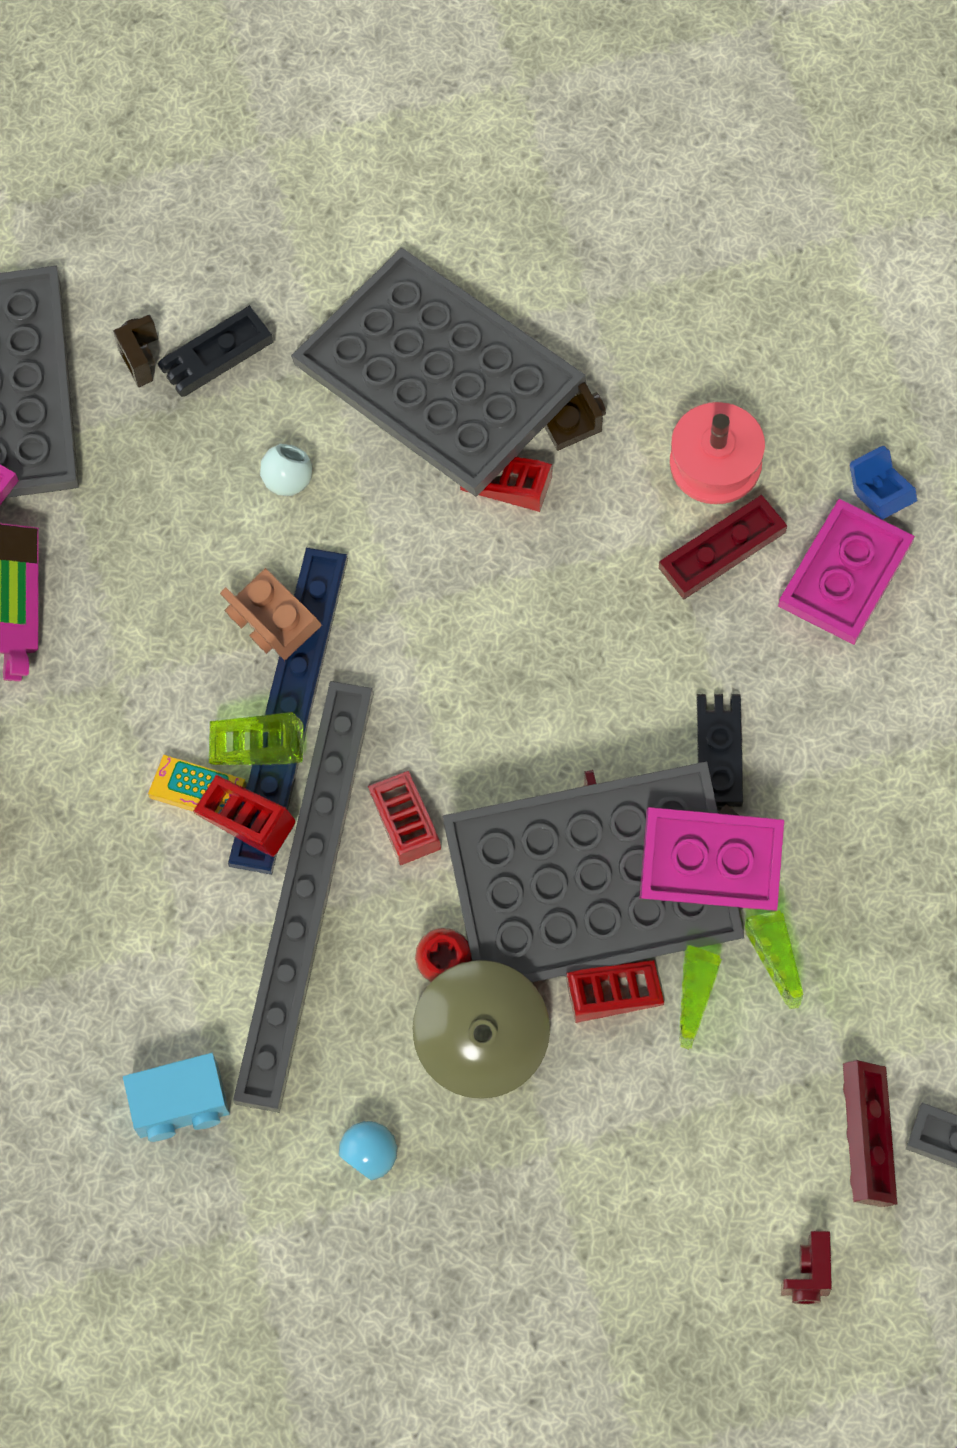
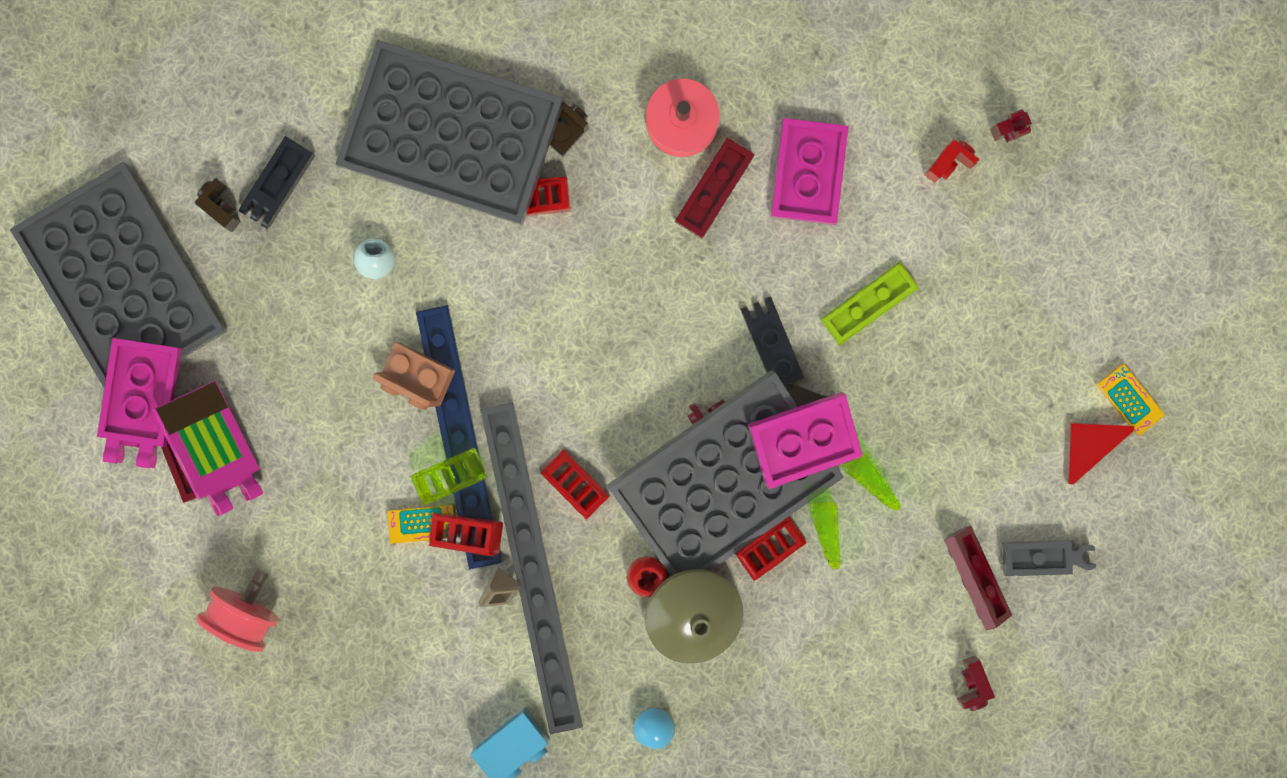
camera: 30 degrees left, 20 degrees up
blue bracket [849,446,918,520] -> none
none -> dark tan slope [478,567,521,607]
none -> lime tile [820,262,919,346]

